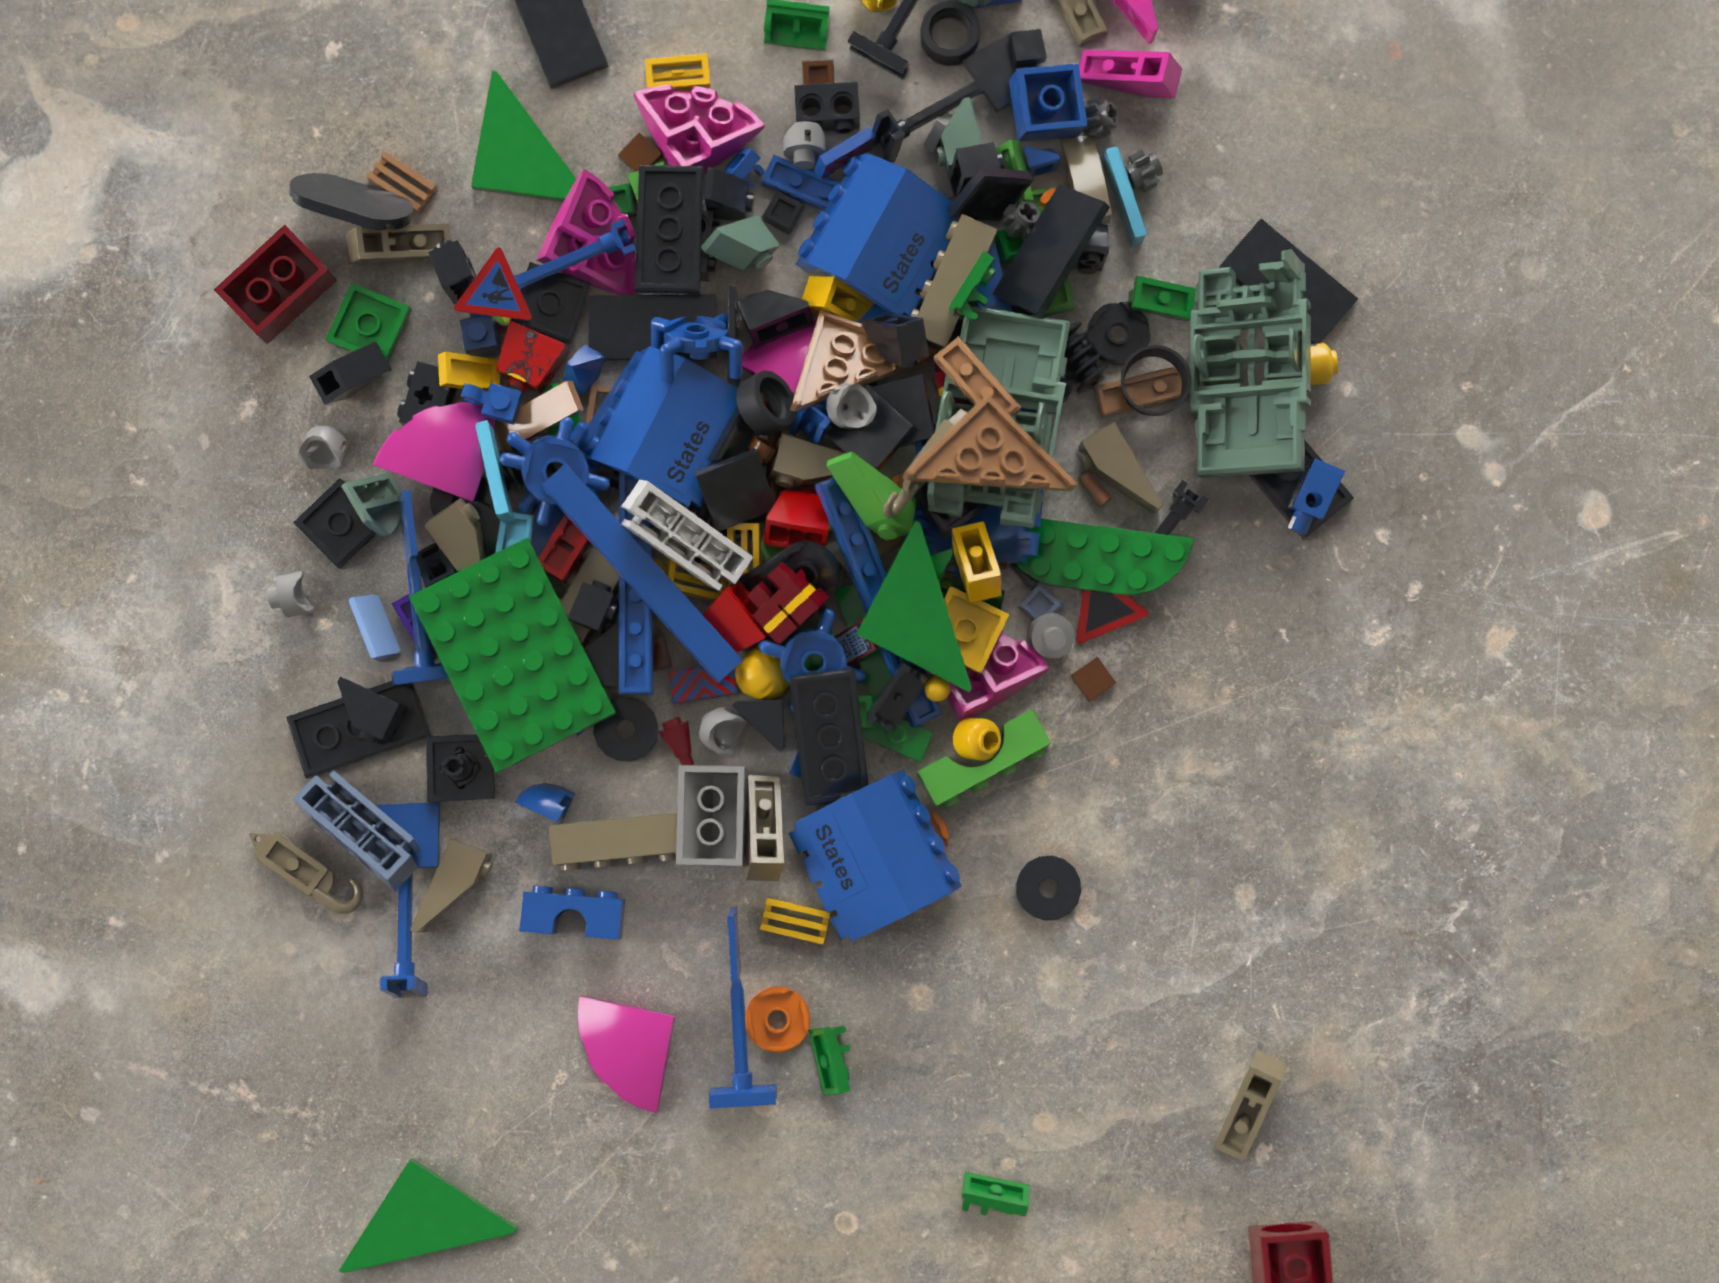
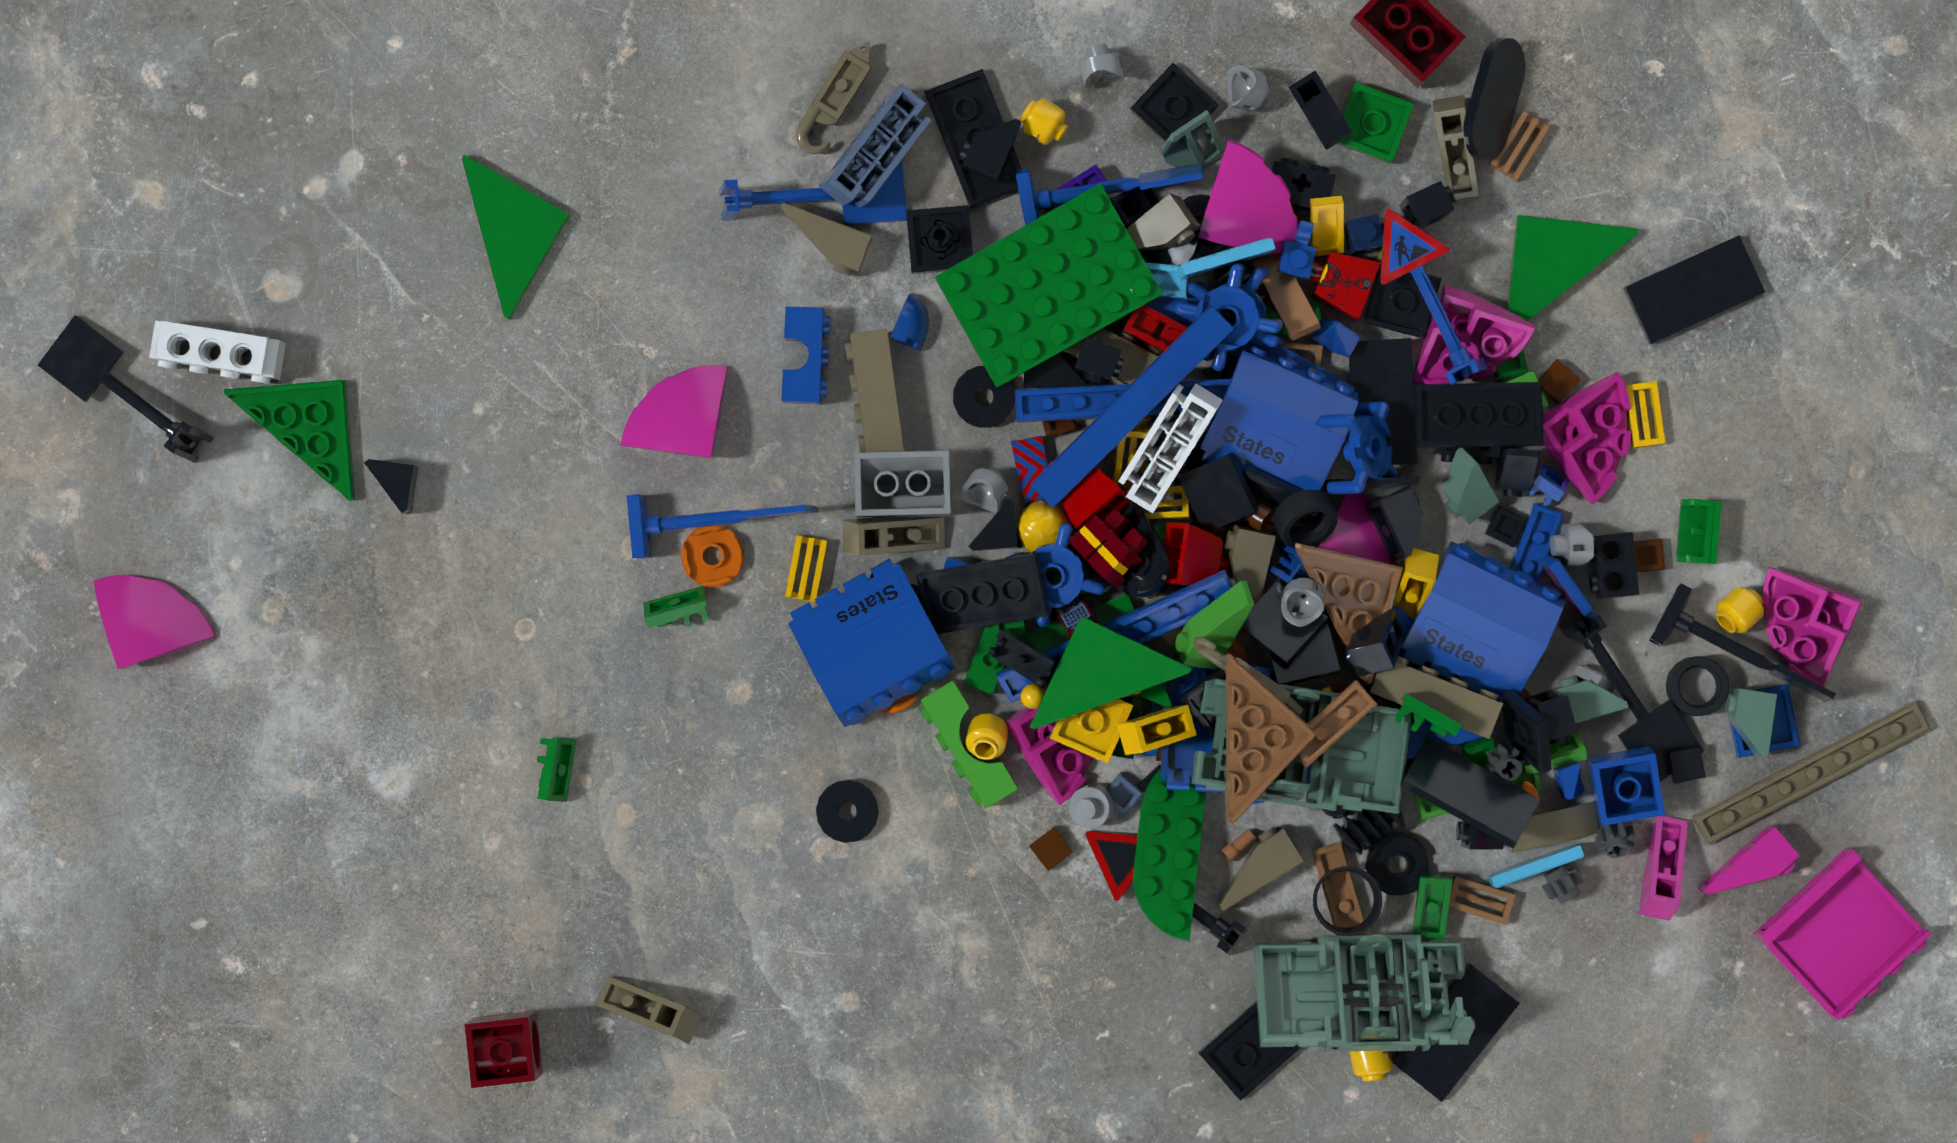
camera: 90 degrees right, 5 degrees up
light blue slope [348,594,401,662] -> none
dark red cone [658,716,695,766] -> none
blue torso [1287,458,1345,535] -> none
none -> yellow head [1020,98,1069,145]
none -> medium nougat tile [1449,875,1516,925]

